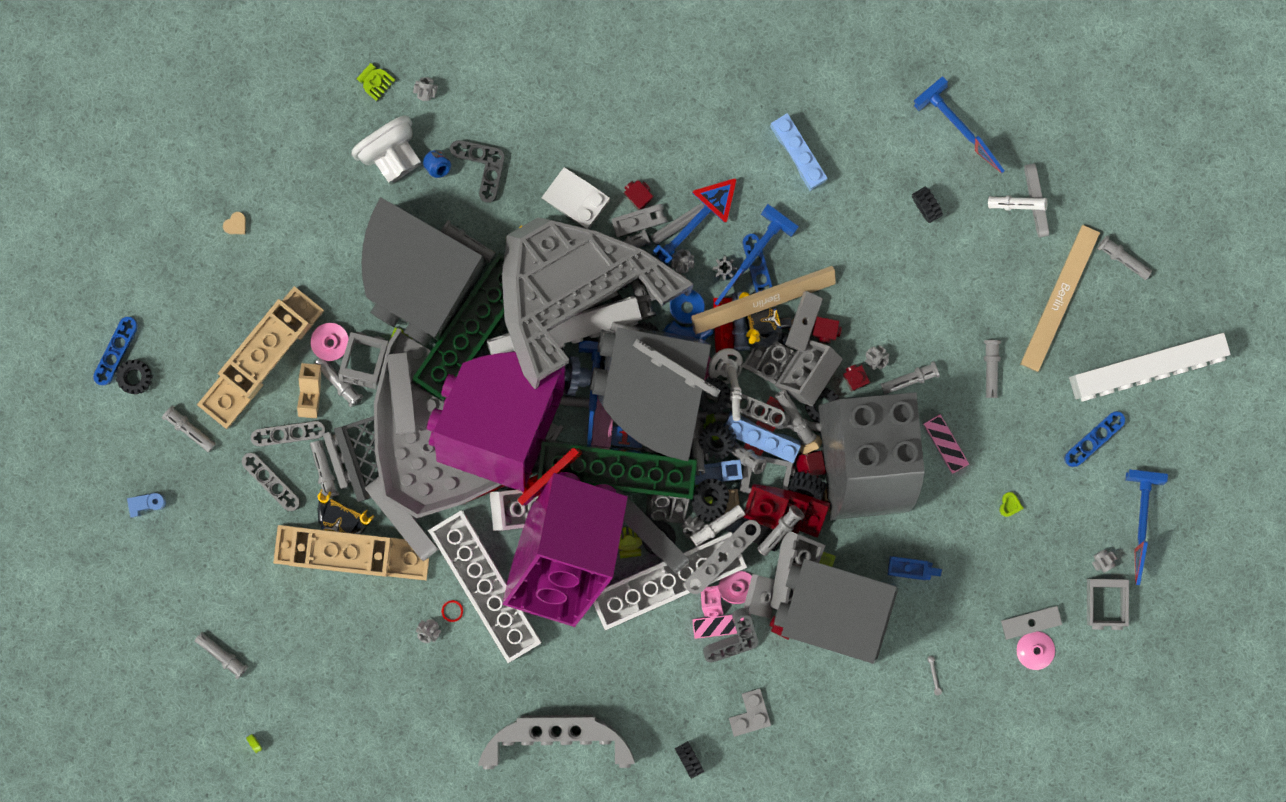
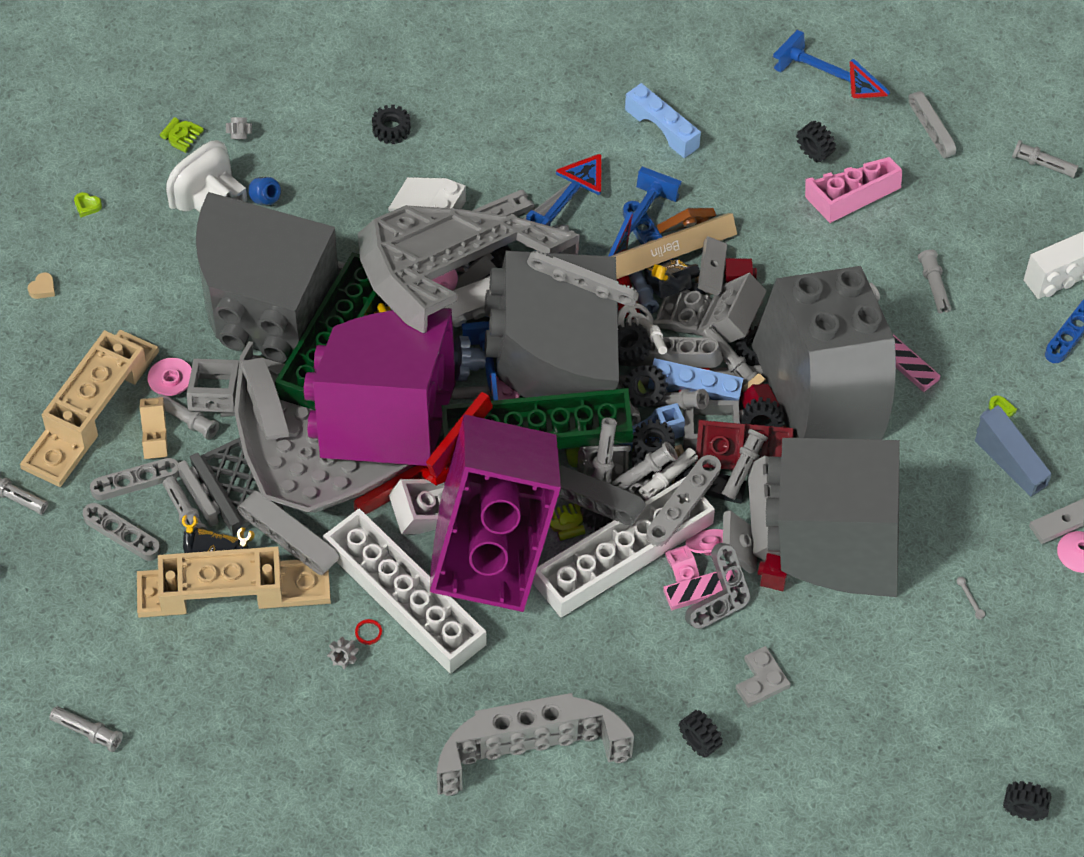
camera: 15 degrees left, 30 degrees down
lime tile [246,734,262,754] -> none
dark grey beam [450,140,505,203] -> none
dark red brick [624,180,653,210] -> none
light grey gear [712,256,737,281] -> none
blue hinge [887,556,942,580] -> none
white pin [988,195,1047,211] -> none
tan tile [1020,225,1100,372] -> none
none -> lime tile [74,192,102,218]
none -> black tyre [372,105,411,145]
none -> light grey pin [591,418,617,485]
none -> light grey pin [611,442,678,490]
none -> dark orange wing [657,208,716,233]
none -> bright pink wedge [805,157,902,223]
none -> sand blue slope [975,405,1052,497]

